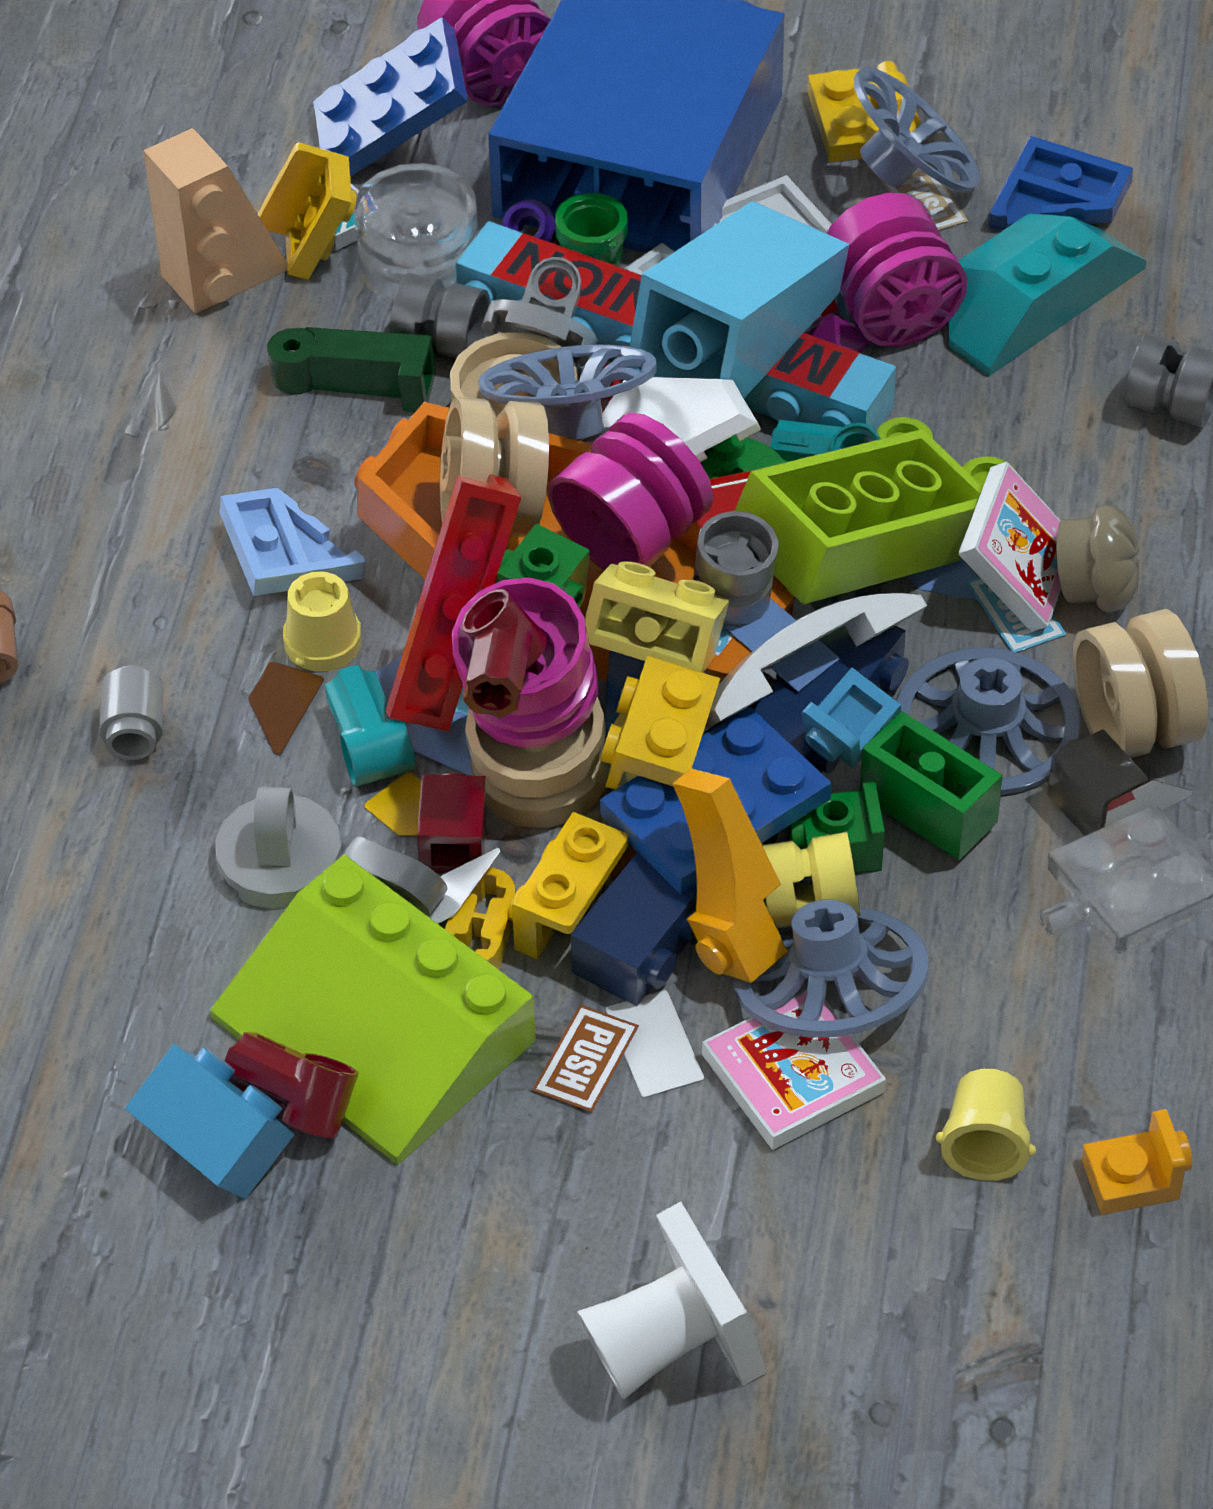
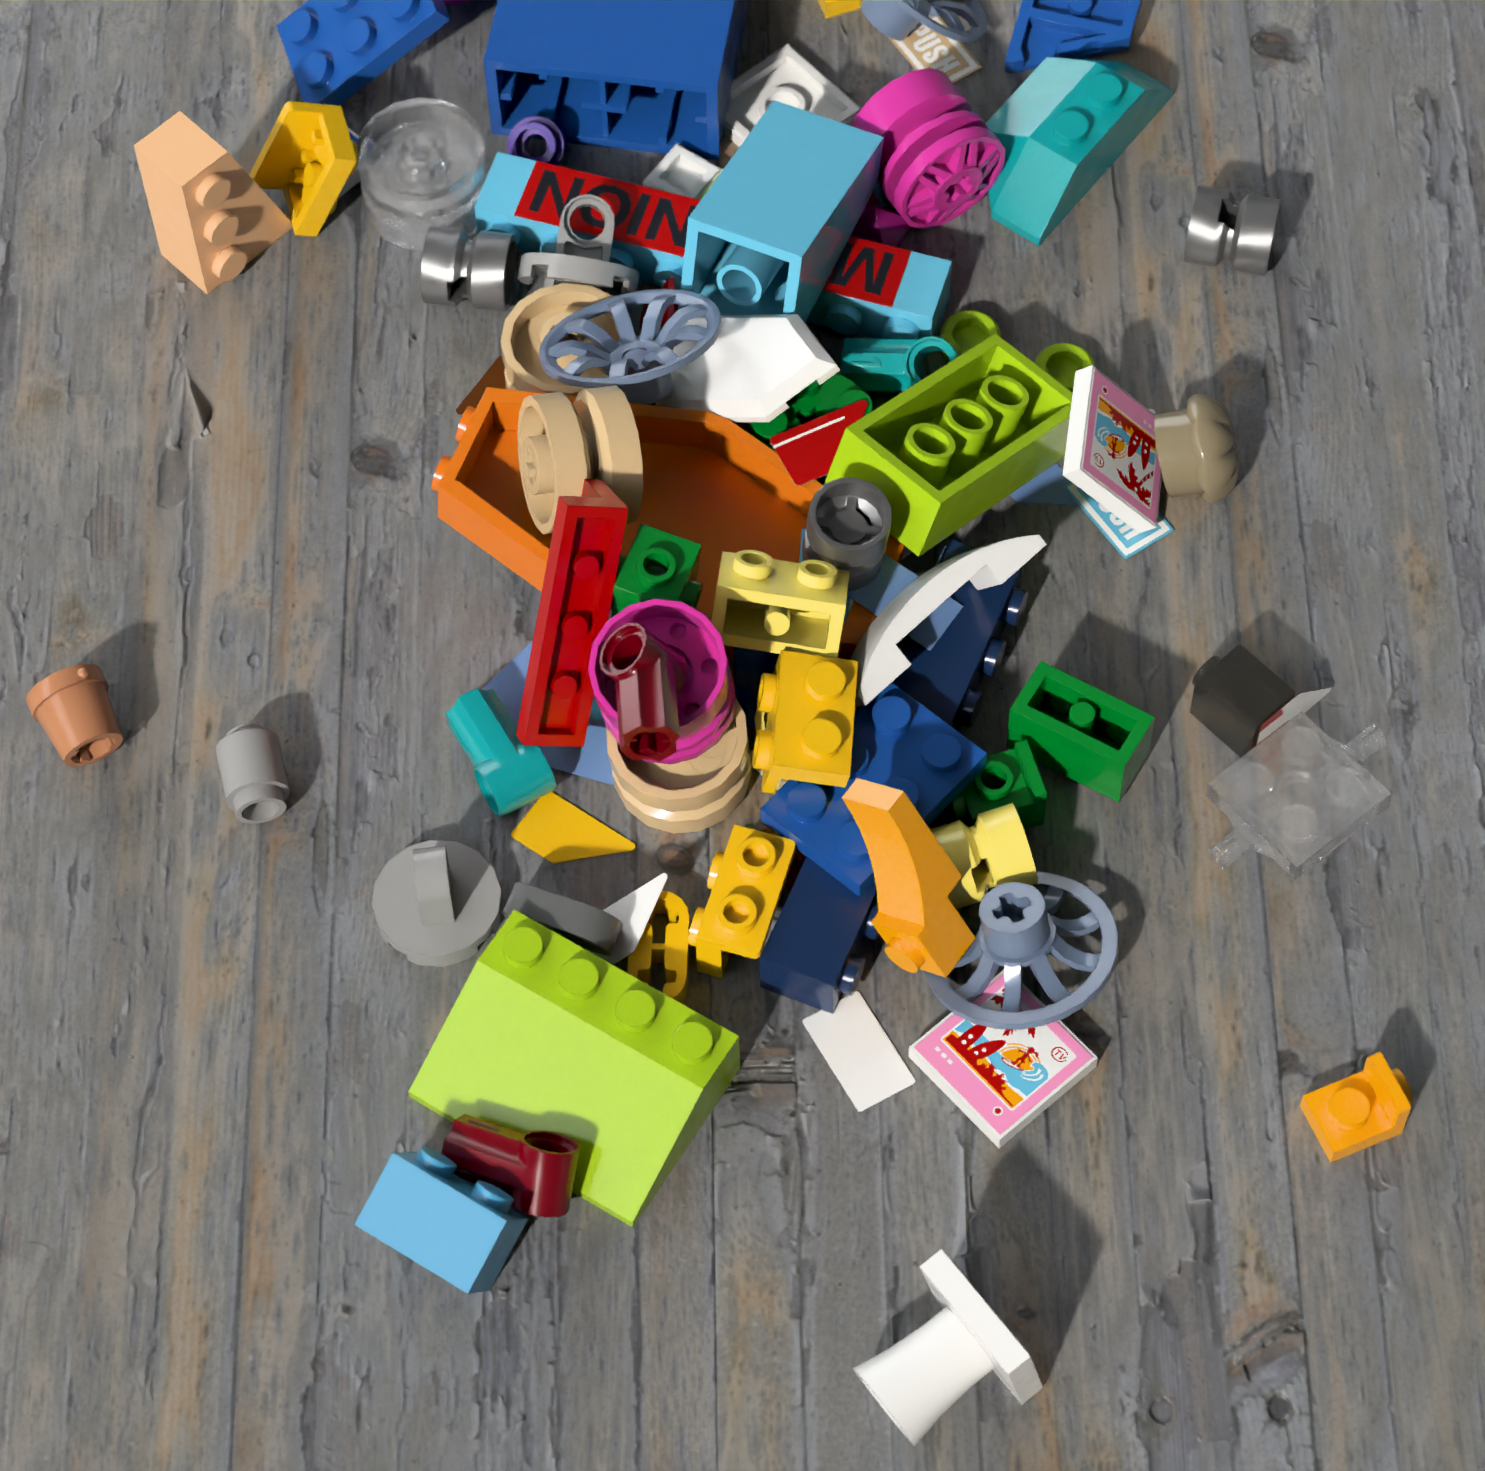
camera: 10 degrees left, 10 degrees up
light blue wing [219,488,366,596] -> none
reddish brown sticker [248,662,324,755] -> none
dark green leg [267,327,436,412] -> none
light yellow piece [283,572,362,672] -> none
dark red brick [417,772,487,874] -> none
sticker [532,1004,639,1112] -> none
dark pink wheel [547,412,714,570] -> none
green piece [555,193,628,267] -> none
dark azure bracket [802,668,901,769] -> none
sand blue wheel [897,647,1081,795] -> none
light yellow piece [936,1069,1036,1181] -> none
tan wheel [1072,609,1208,763] -> none

